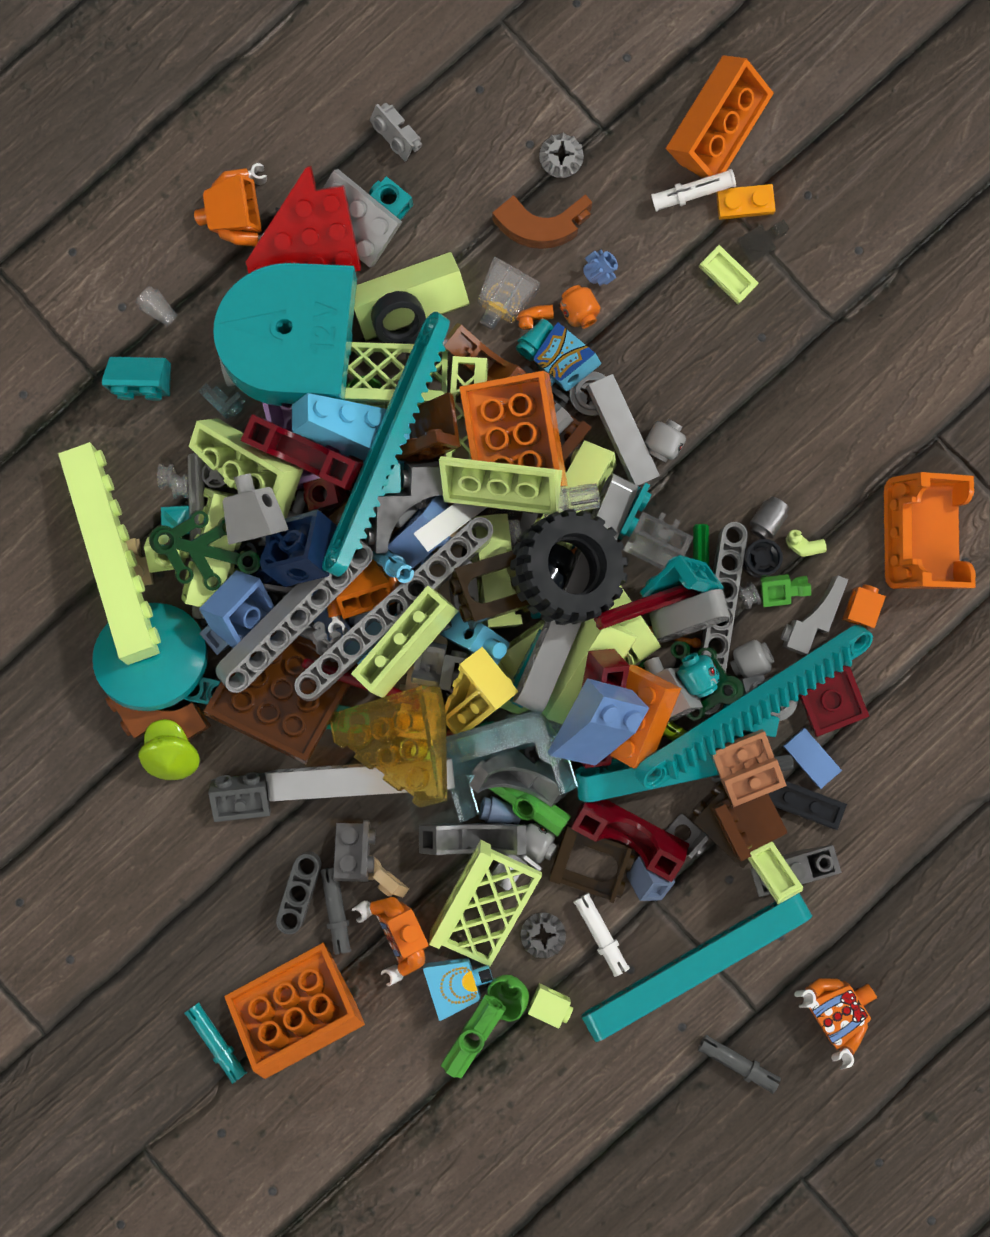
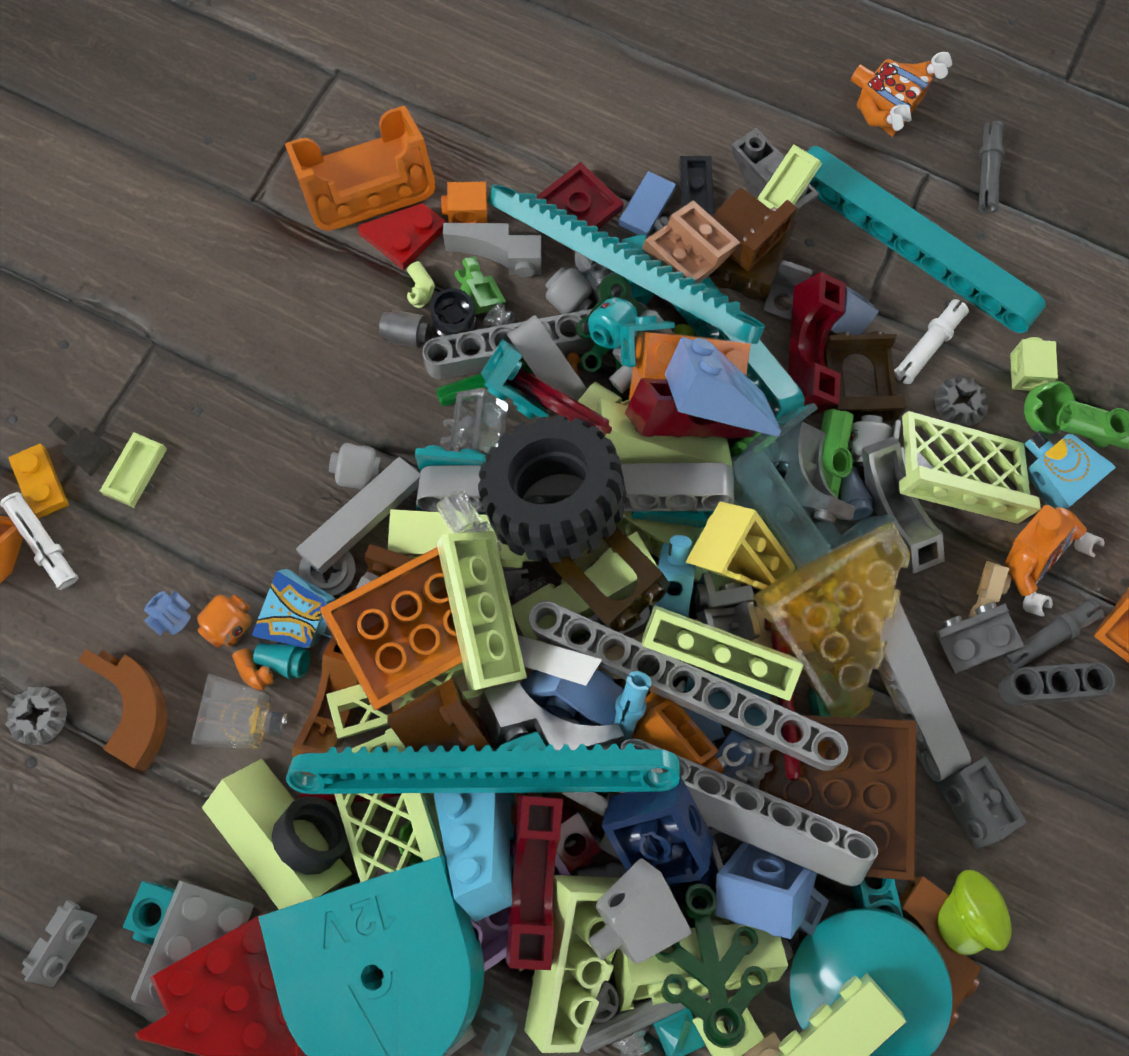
camera: 115 degrees left, 15 degrees down
none -> red wing [357,203,446,271]
none -> teal bracket [620,315,675,368]

